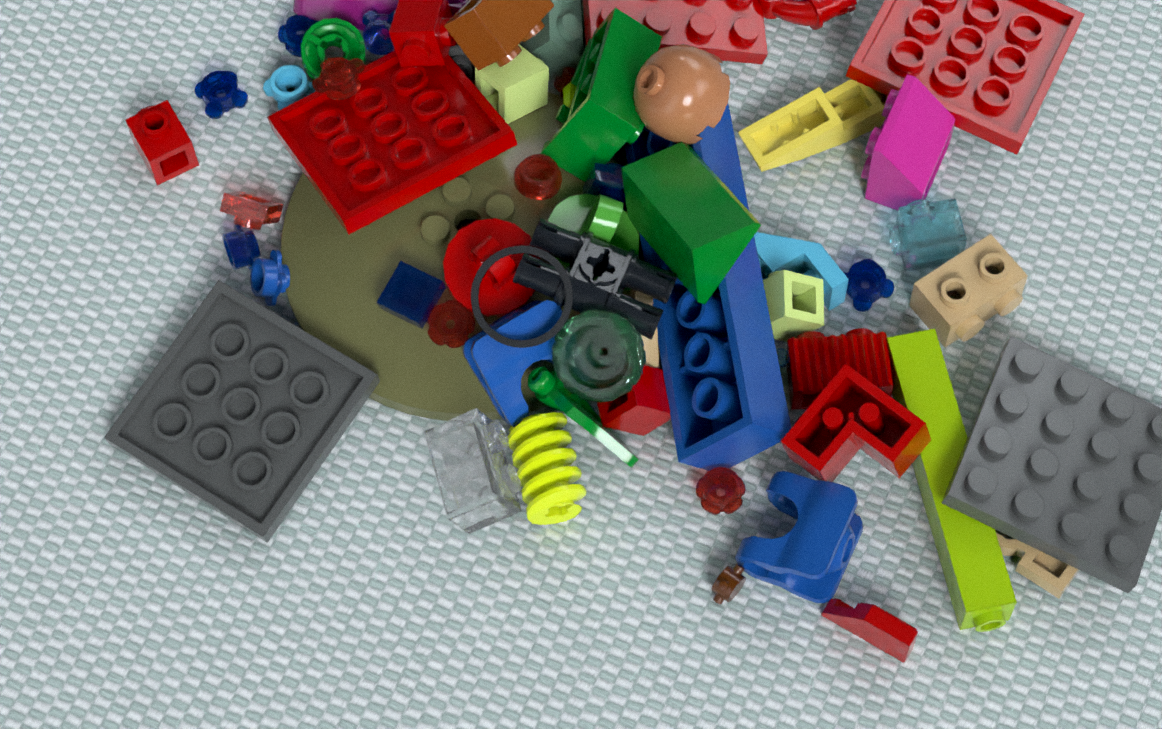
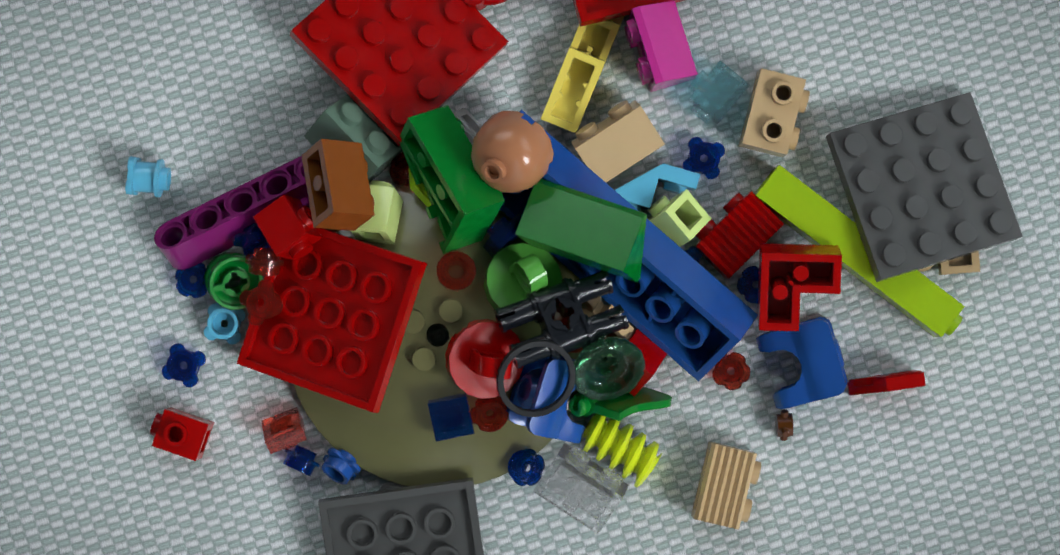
camera: 45 degrees left, 25 degrees up
none -> clear red plate [245,247,285,276]
none -> clear blue plate [508,449,545,486]
none -> tan brick [571,100,665,183]
none -> tan brick [691,441,761,530]

